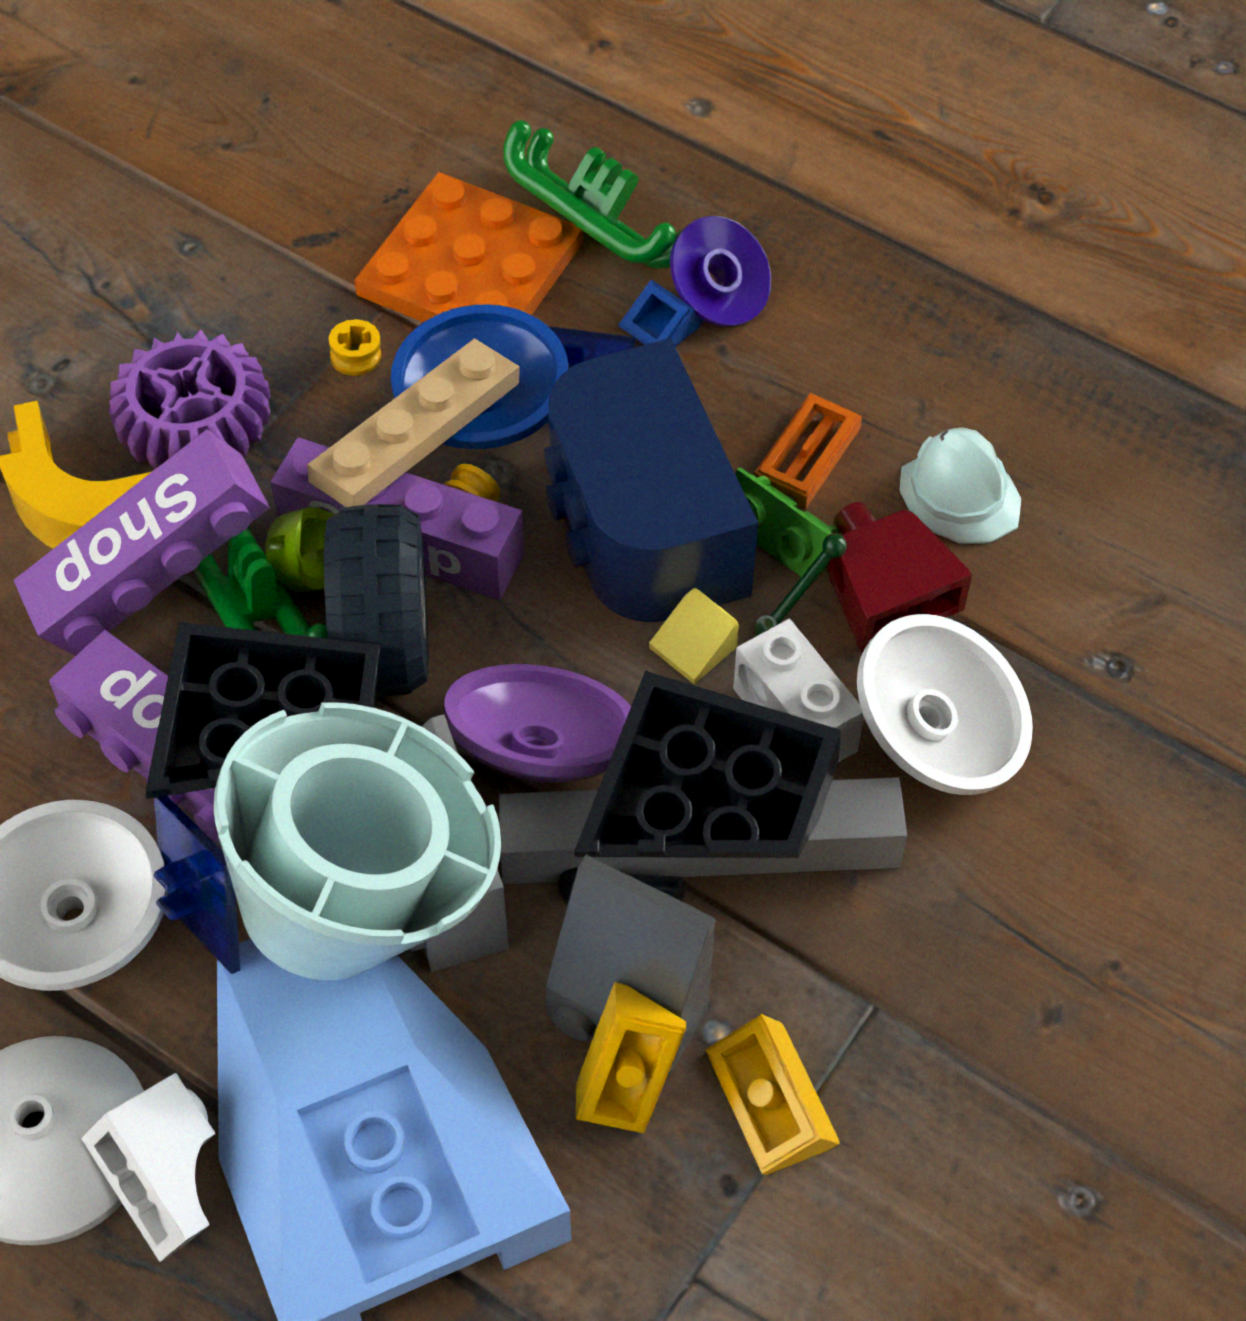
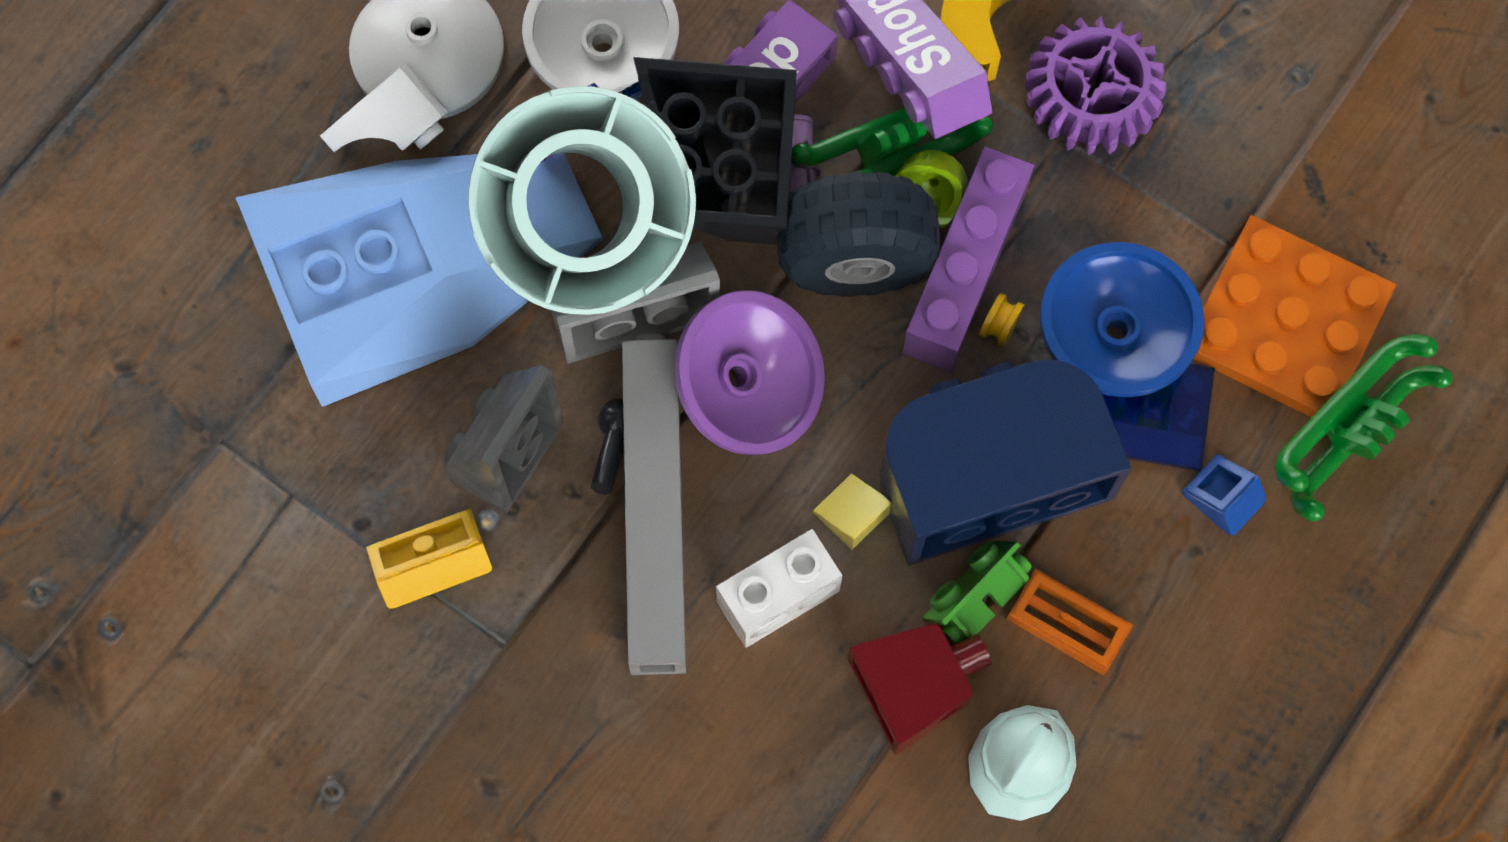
camera: 90 degrees right, 15 degrees up
tan plate [307,338,520,507] -> none
yellow bush [329,319,382,376] -> none
black wedge [574,671,841,858] -> none
yellow slope [576,982,686,1134] -> none
dark purple dish [670,216,771,327] -> none
dark green hinge [754,533,847,636] -> none
white dish [857,614,1033,795] -> none

